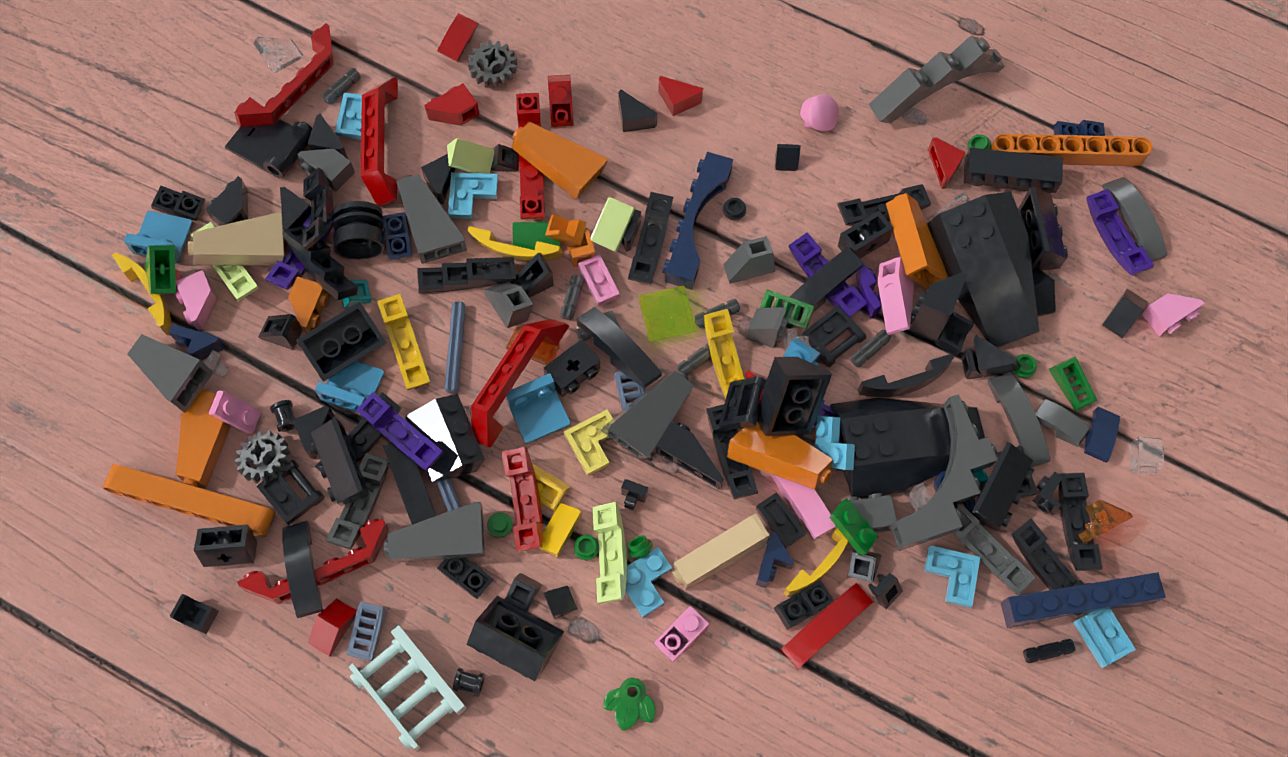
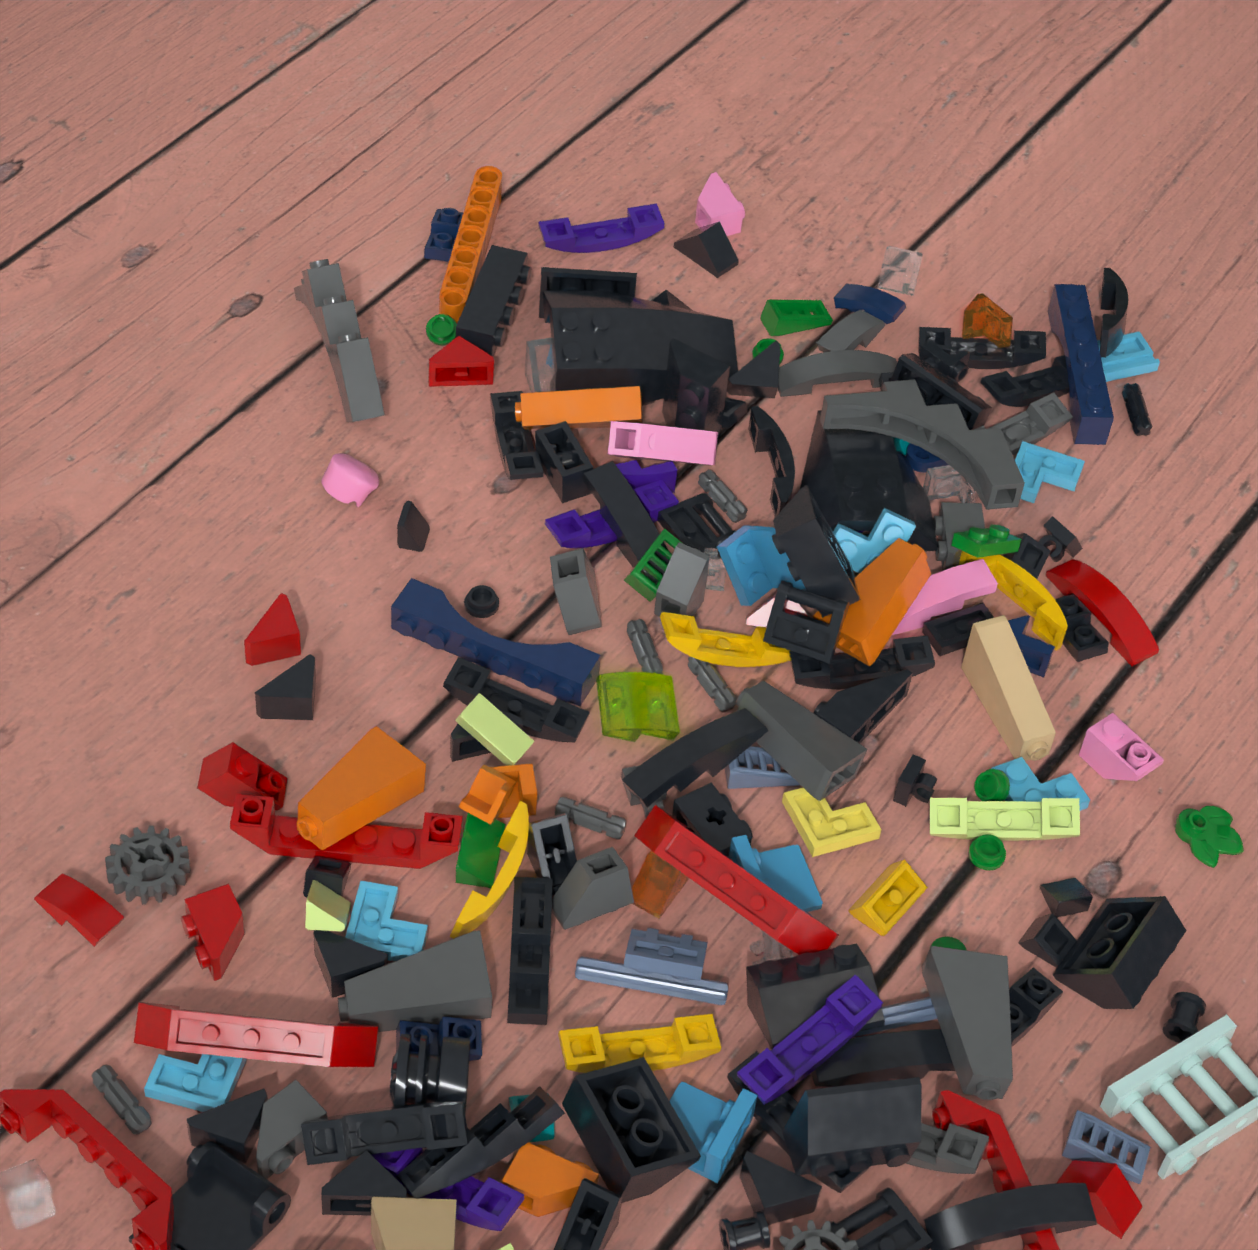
camera: 85 degrees left, 20 degrees down
red slope [502,447,543,552] -> none
yellow slope [539,503,582,558] -> none
bright pink plate [578,254,620,307] -> none
black slope [961,348,983,379] -> none
dark grey slope [1102,177,1167,262] -> none
none -> sand blue plate [623,928,708,981]
none -> black slope [1099,267,1129,358]

